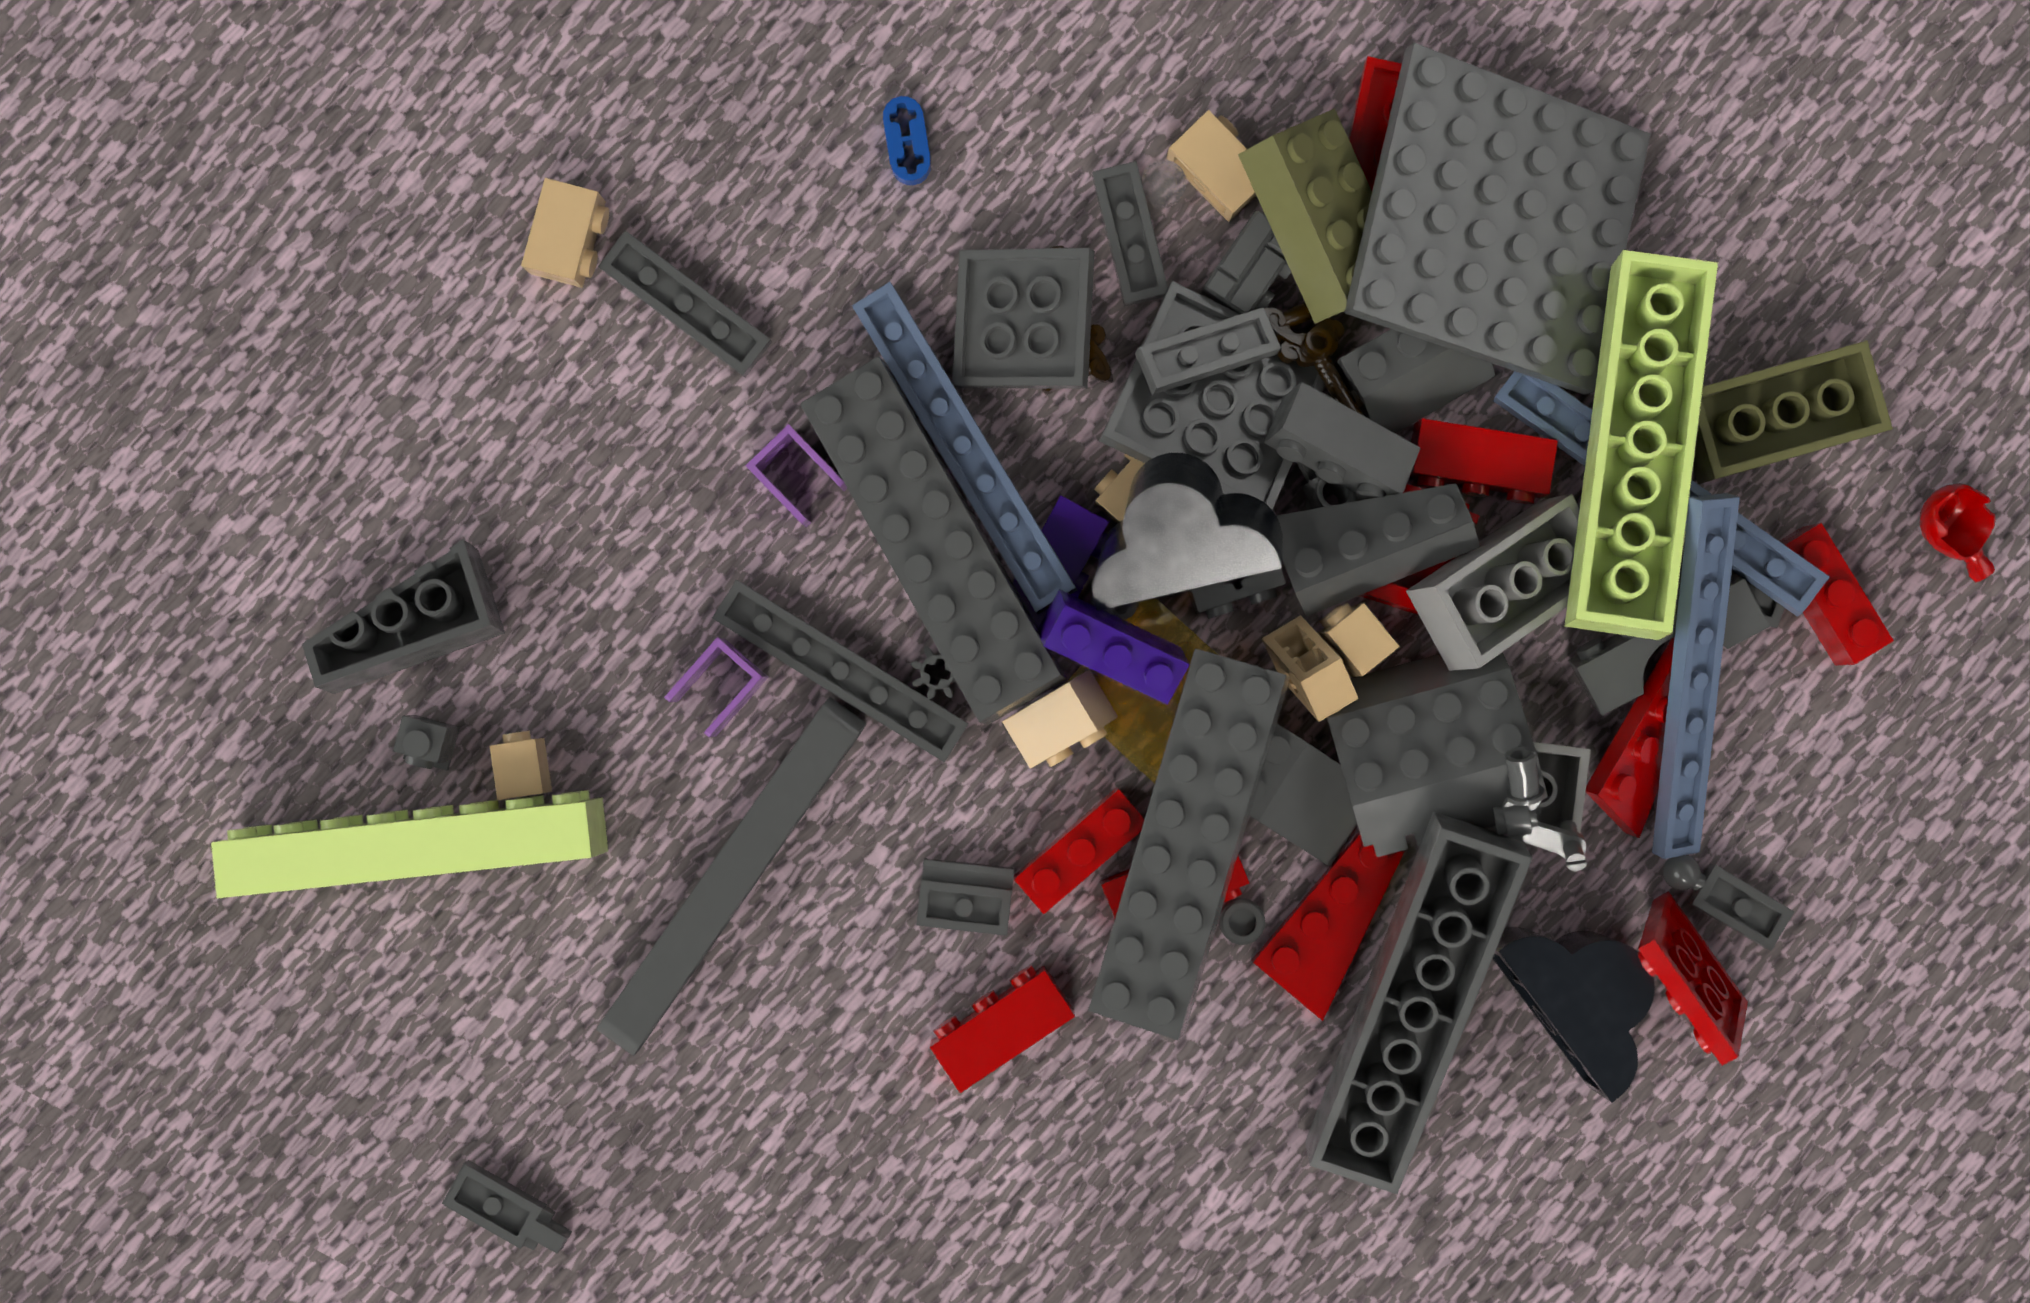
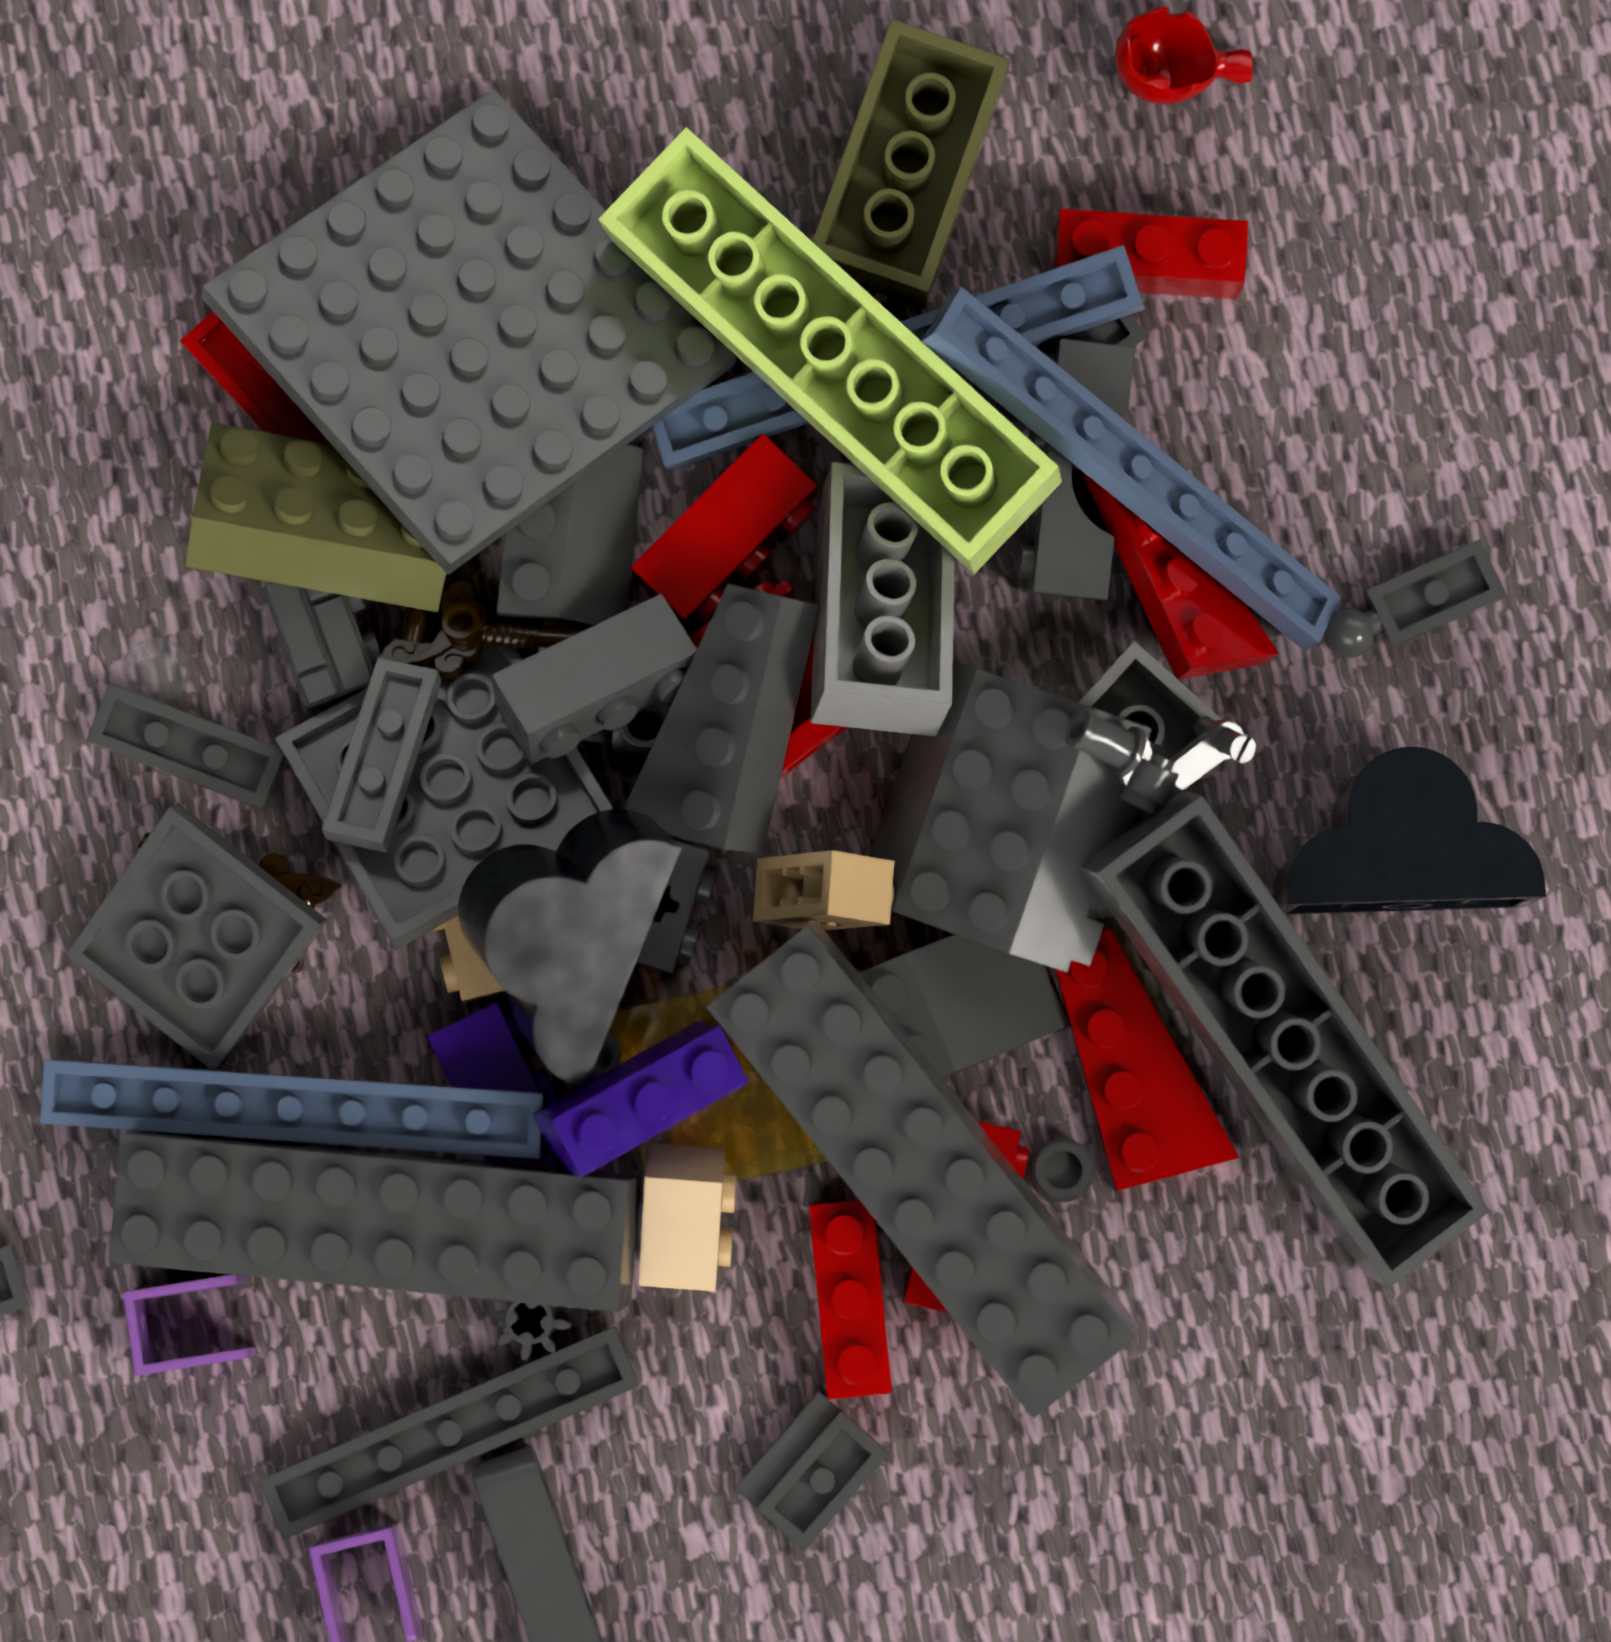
camera: 60 degrees left, 5 degrees down
red brick [930,965,1075,1093] -> none
tan brick [1166,110,1256,222] -> none
tan brick [1318,603,1400,677] -> none
red plate [1638,891,1748,1066] -> none

